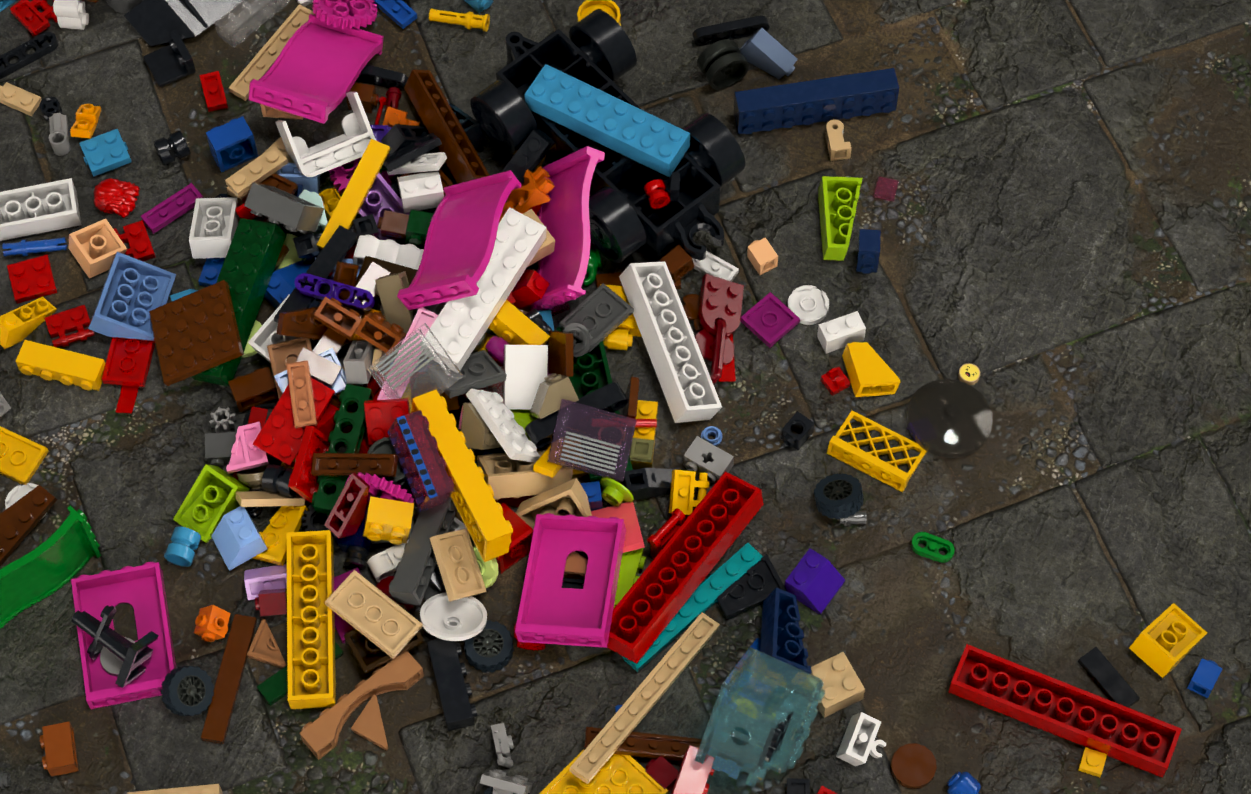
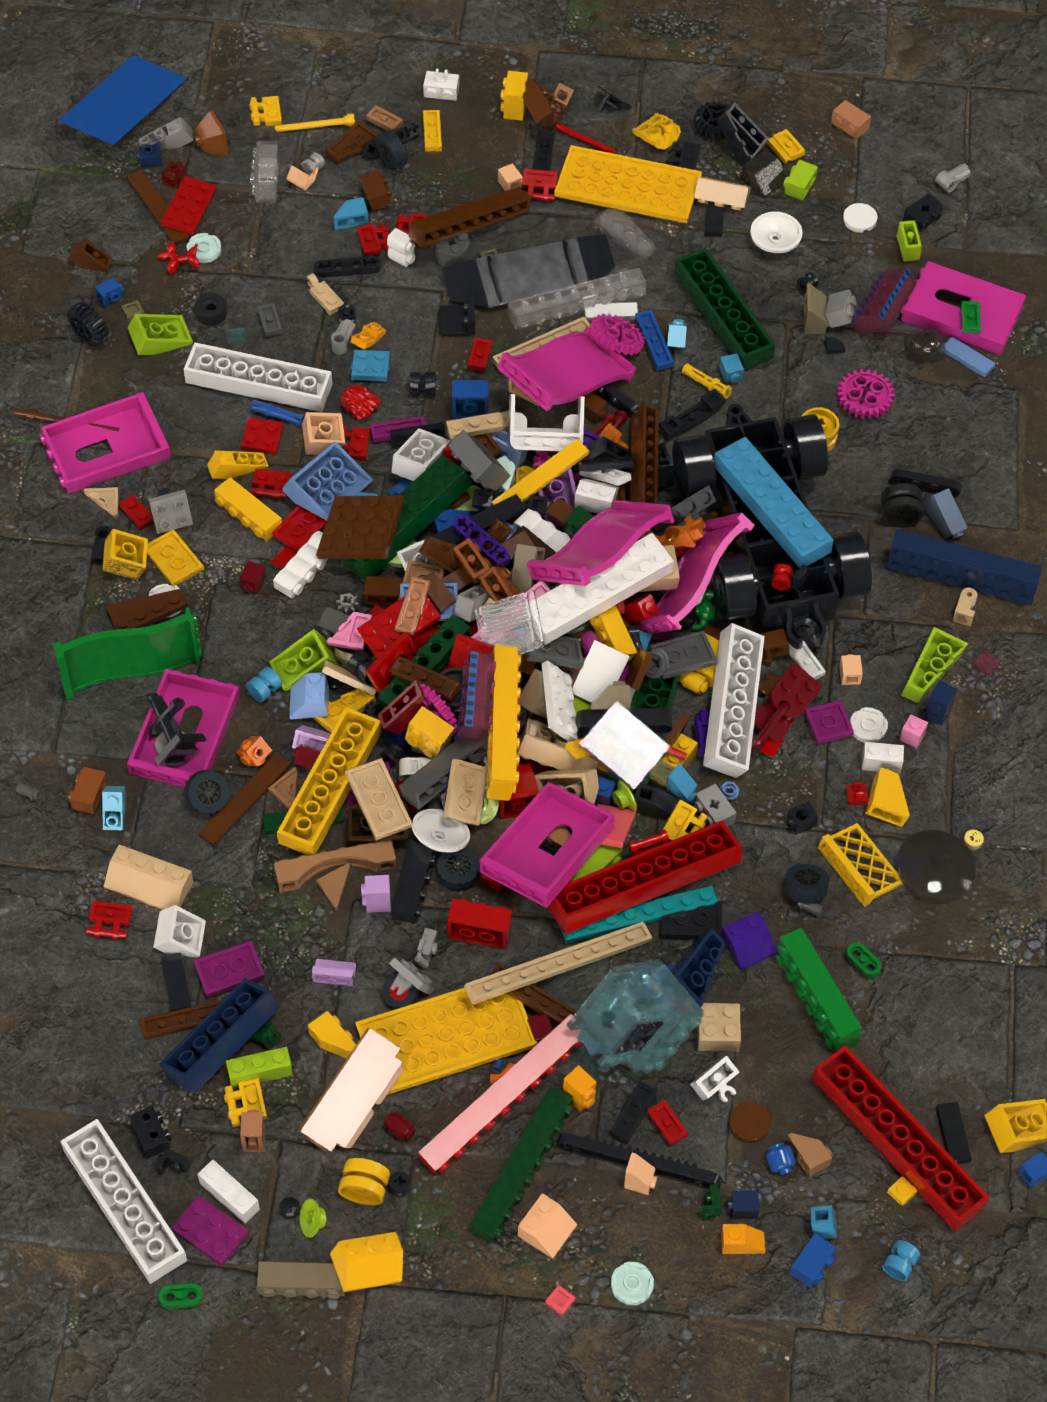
camera: 25 degrees right, 5 degrees down
none -> medium azure slope [102,786,126,830]
none -> dark red brick [239,561,266,594]
none -> white brick [273,531,328,598]
none -> lavender brick [361,875,391,913]
none -> black tile [390,422,445,448]
none -> red brick [447,899,512,950]
none -> black slope [658,389,726,437]
none -> dark azure slope [666,763,697,804]
none -> dark purple hinge [694,709,709,758]
none -> green brick [776,928,862,1053]
none -> medium nougat slope [786,1133,832,1177]
none -> bright pink brick [900,715,928,749]

